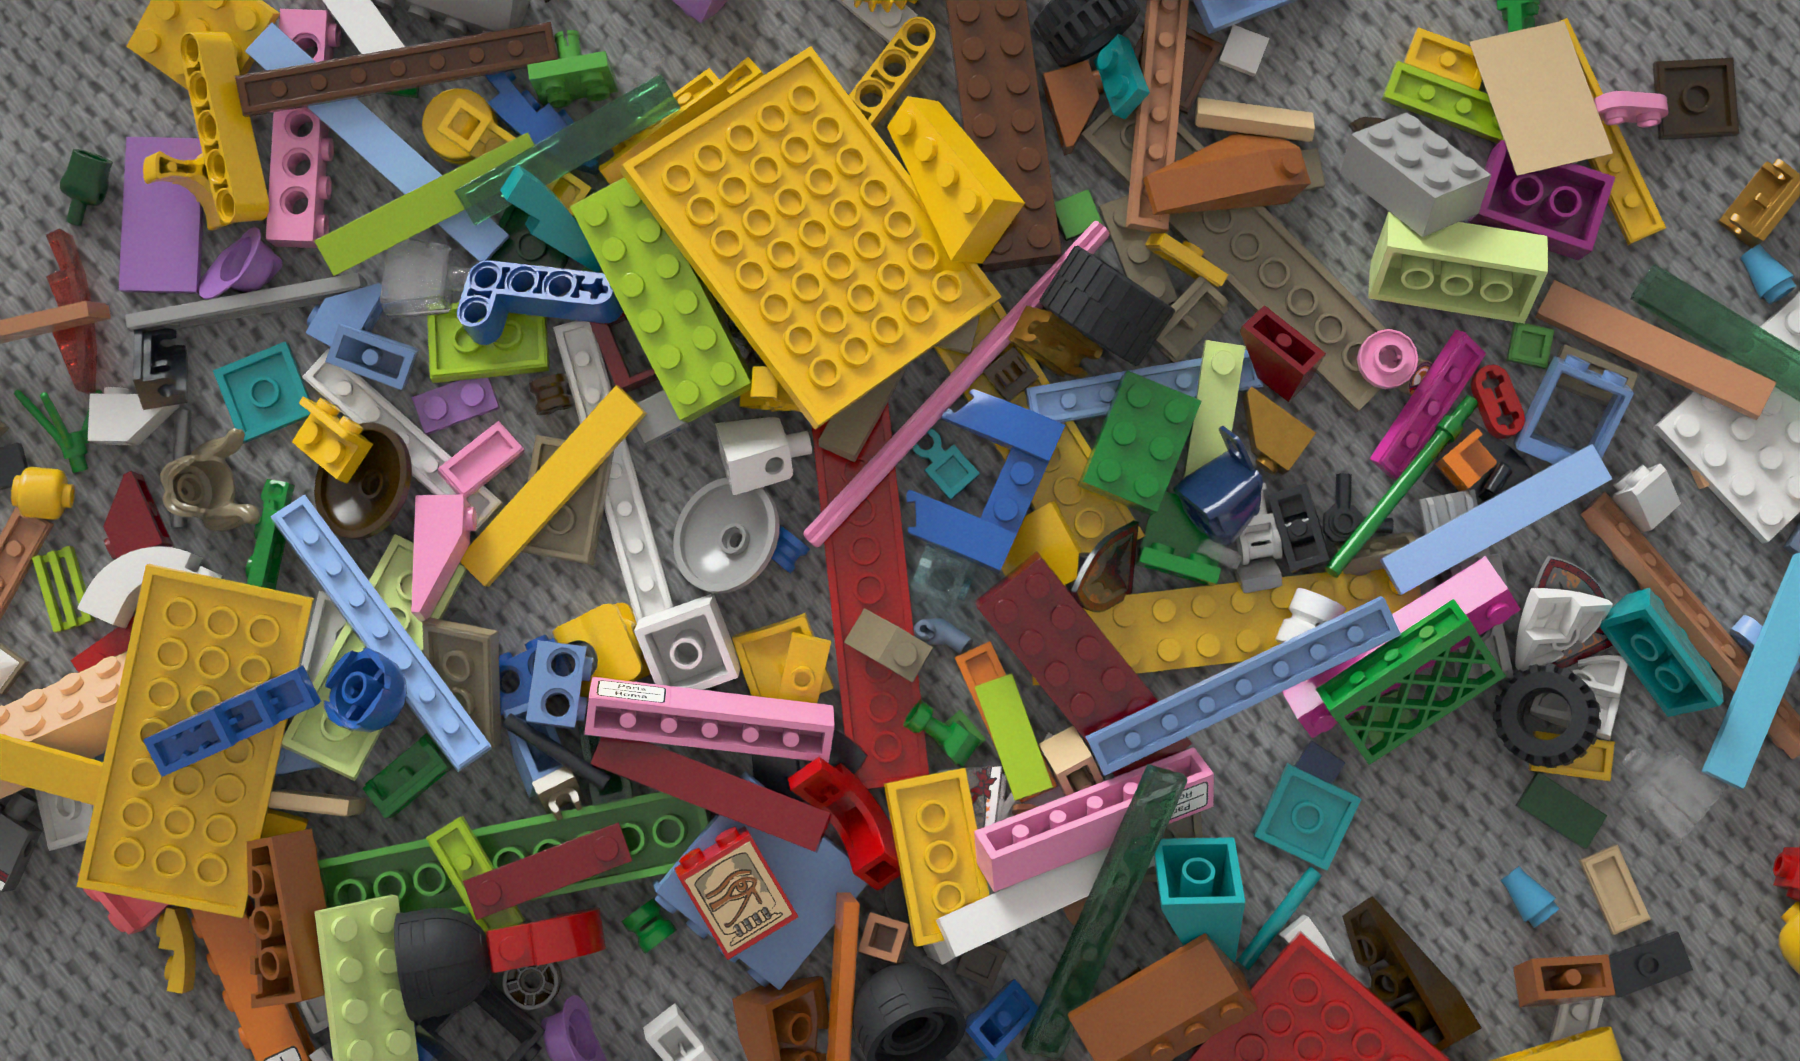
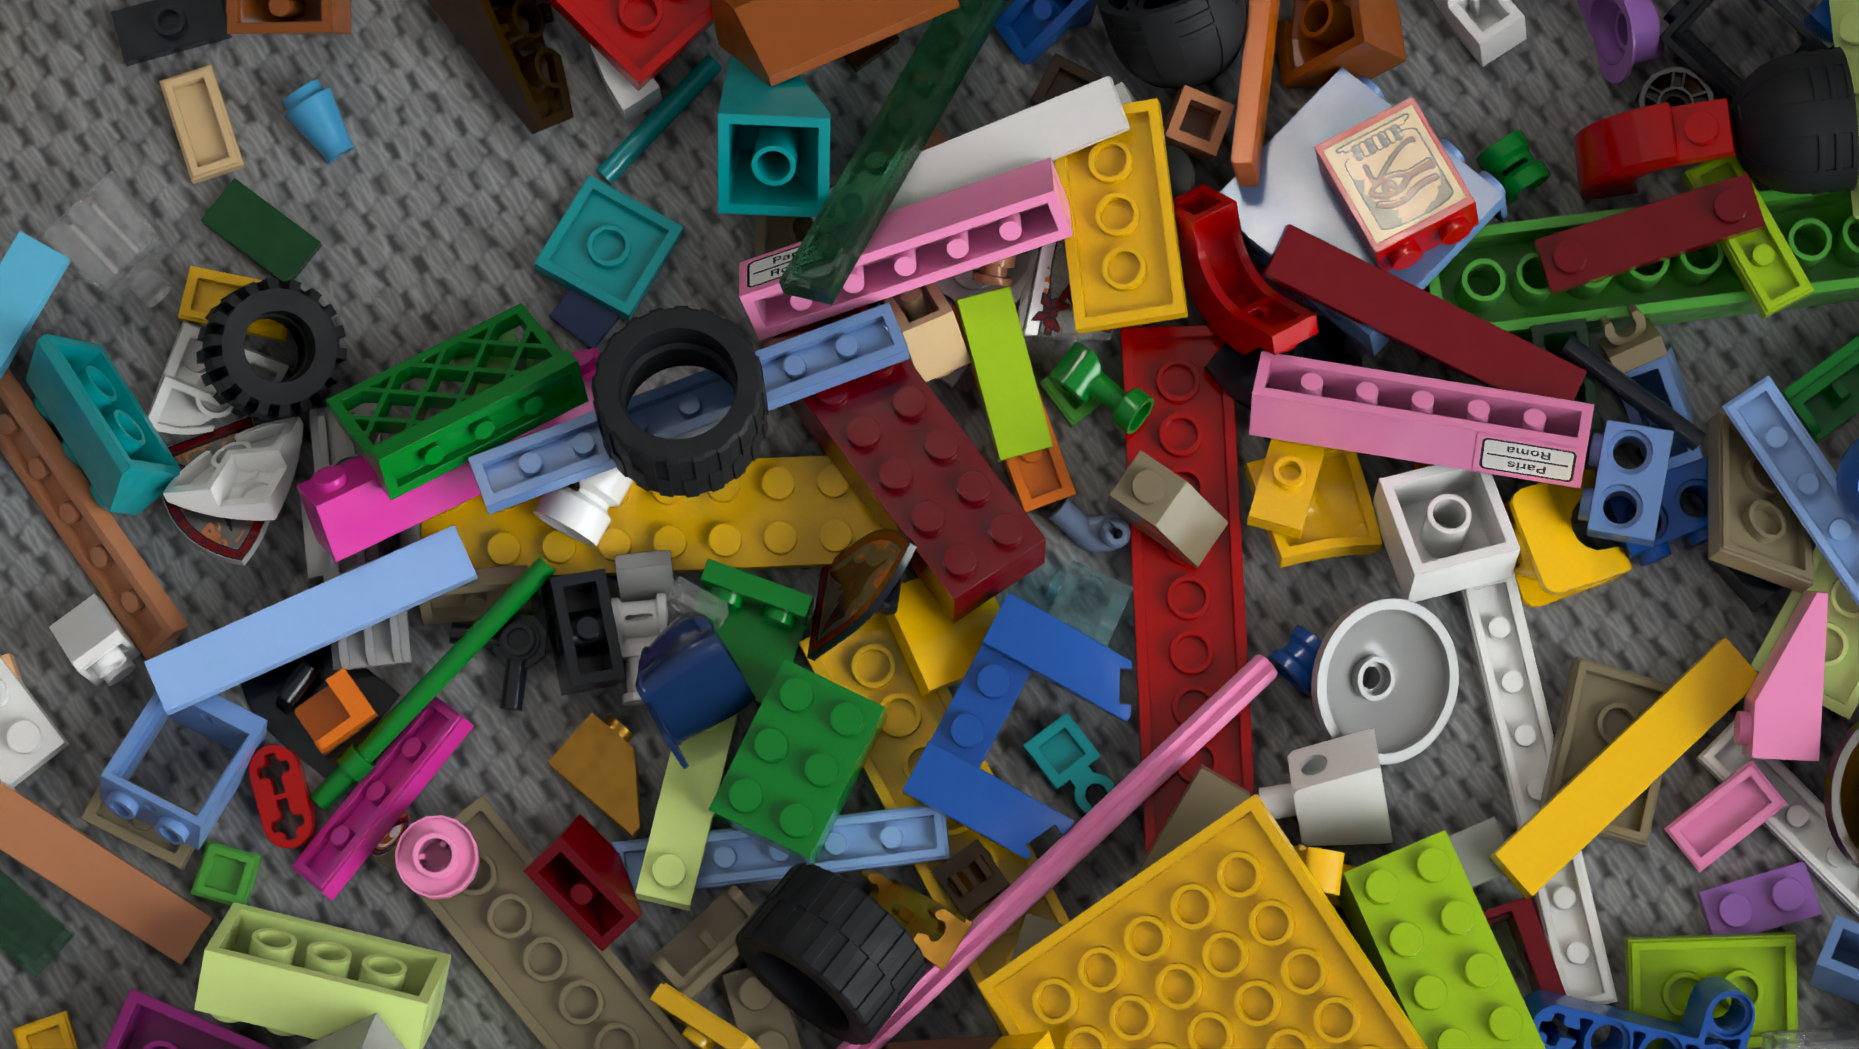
camera: 175 degrees right, 5 degrees down
dark brown wheel [529,373,575,415] -> none
none -> black tyre [591,306,769,498]

